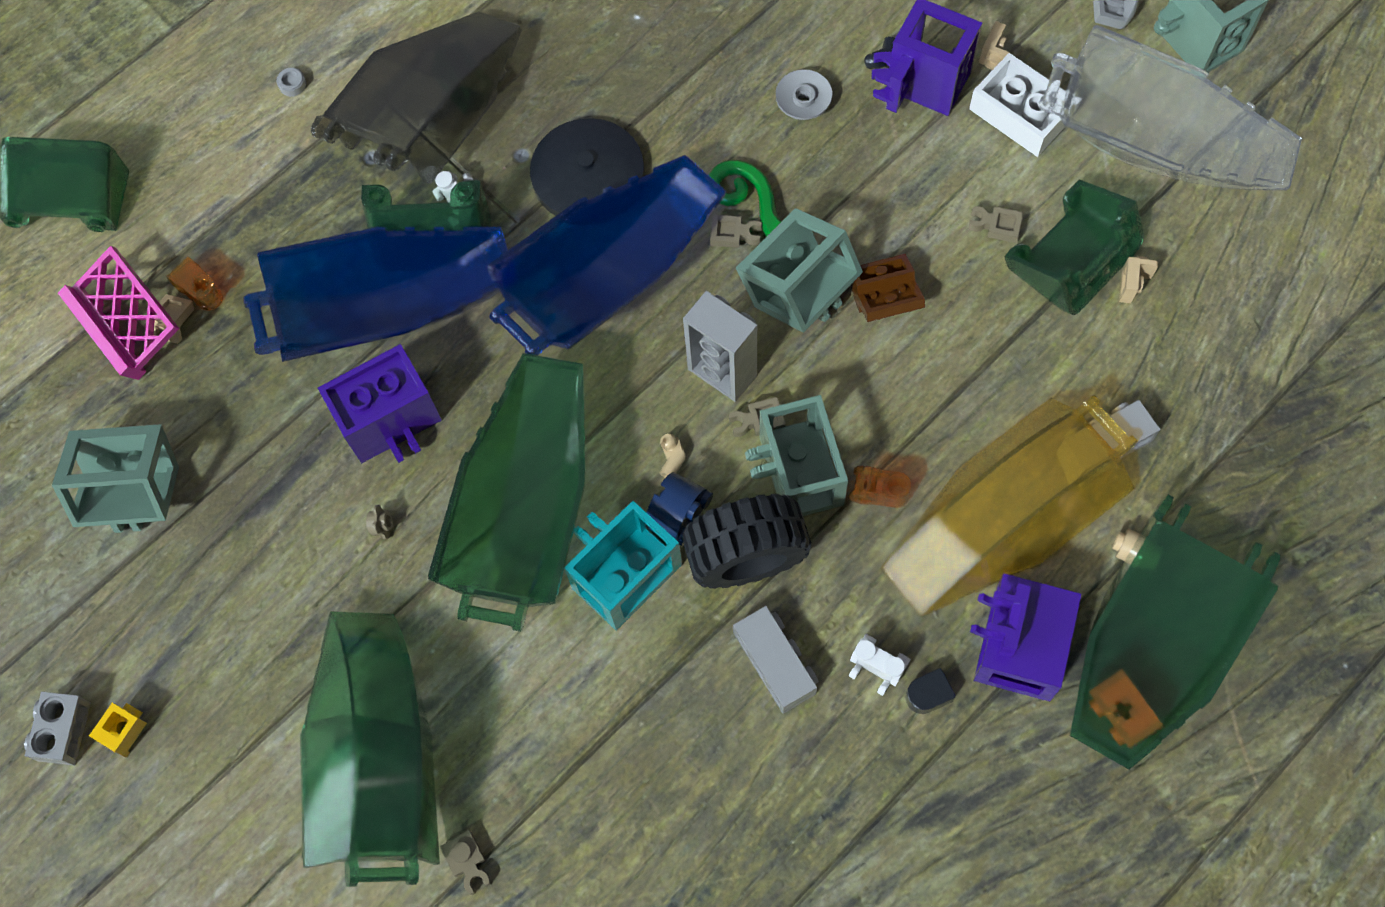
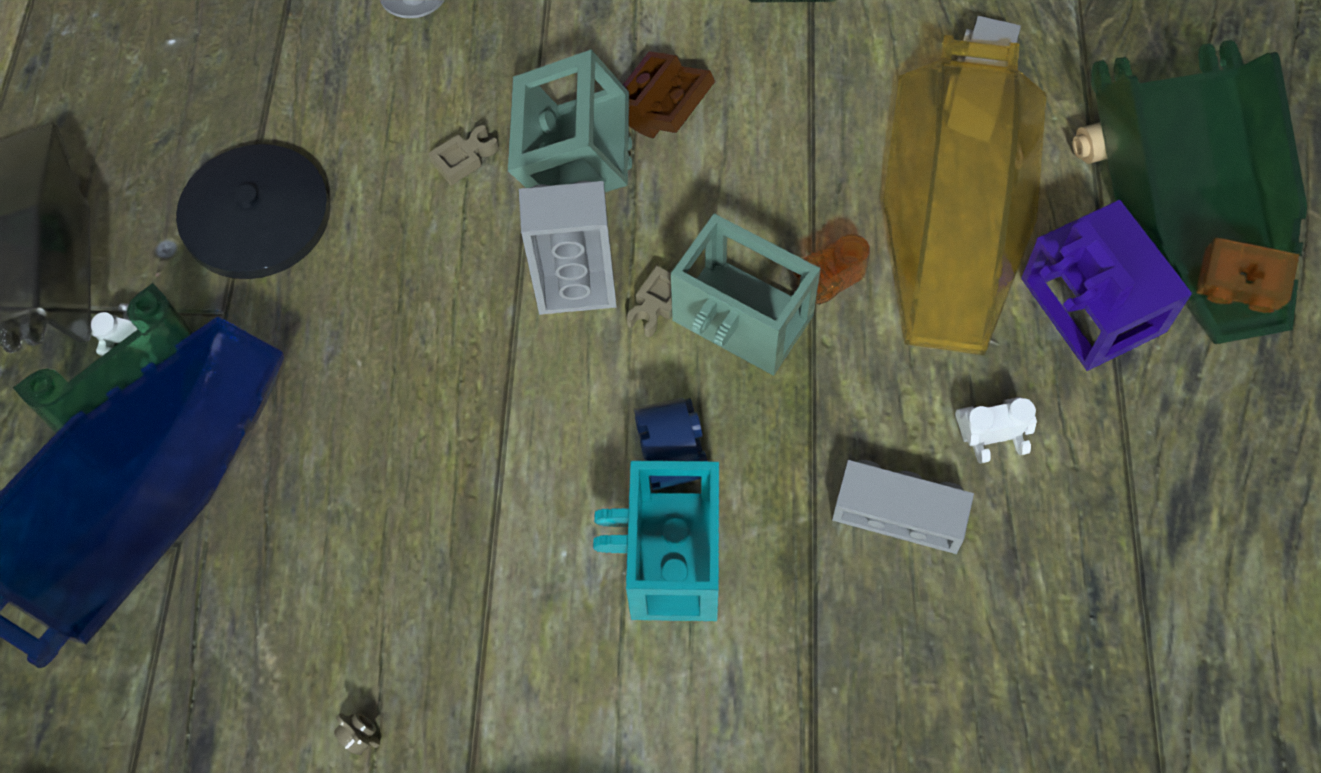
camera: 45 degrees left, 5 degrees down
dark purple piece [318,344,442,464] -> none
clear green windscreen [428,353,586,632] -> none
clear blue windscreen [487,155,726,359] -> none
tan arm [659,433,686,478] -> none
black tyre [682,494,812,589] -> none
green plant [707,160,782,237] -> none
black piece [905,668,956,714] -> none

